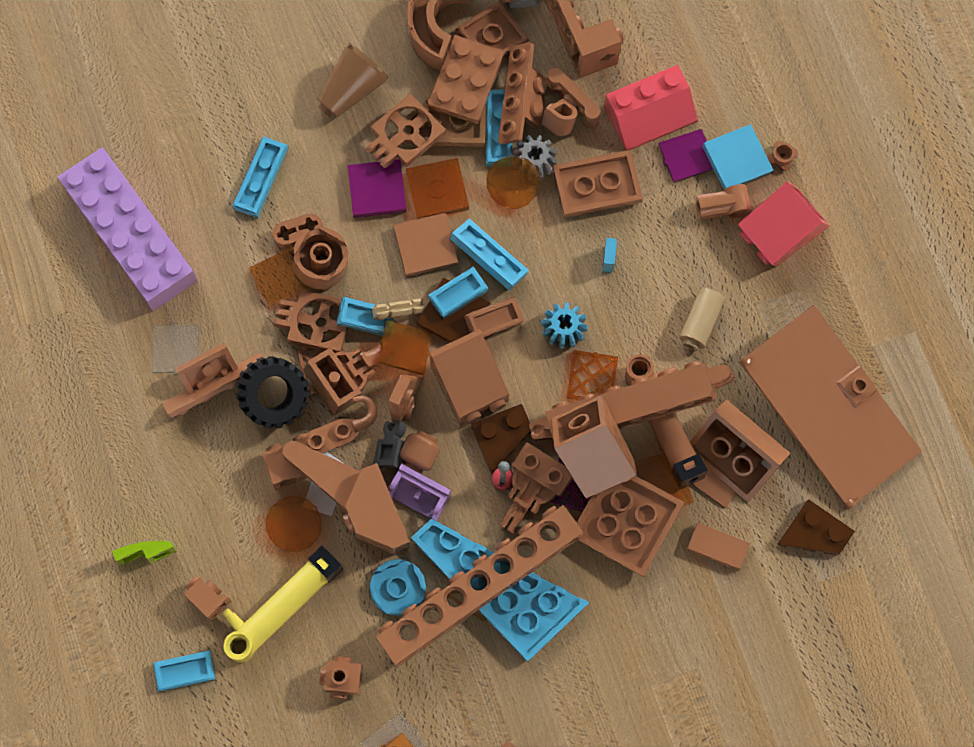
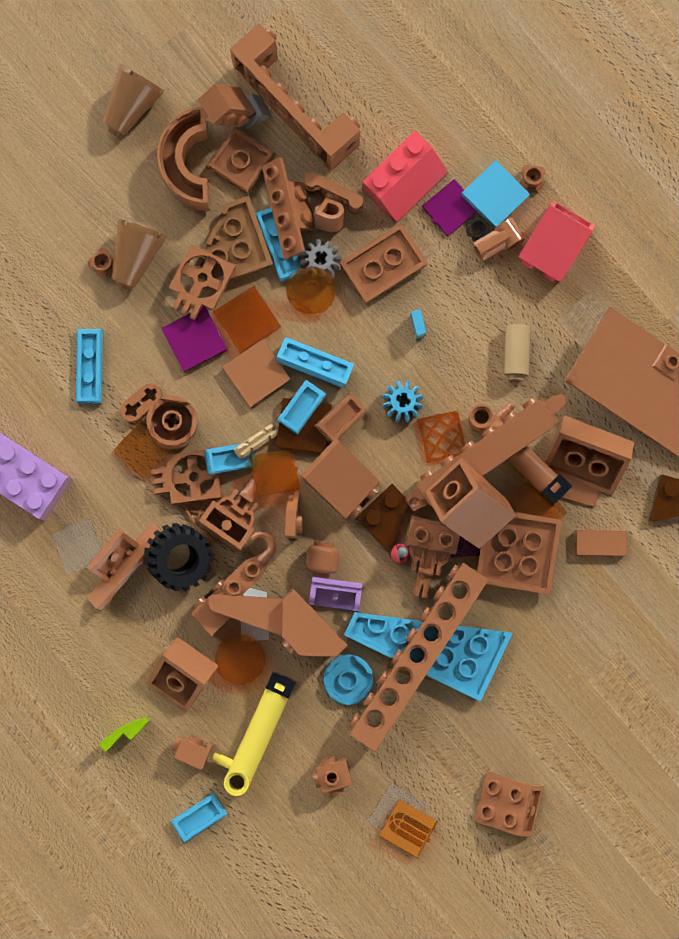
camera: 20 degrees left, 10 degrees up
dark grey plate [373,420,406,469] -> none
nougat plate [428,35,504,124] -> none
none -> nougat plate [88,248,114,278]
none -> nougat slope [146,637,218,712]
none -> clear smoke plate [466,218,490,241]

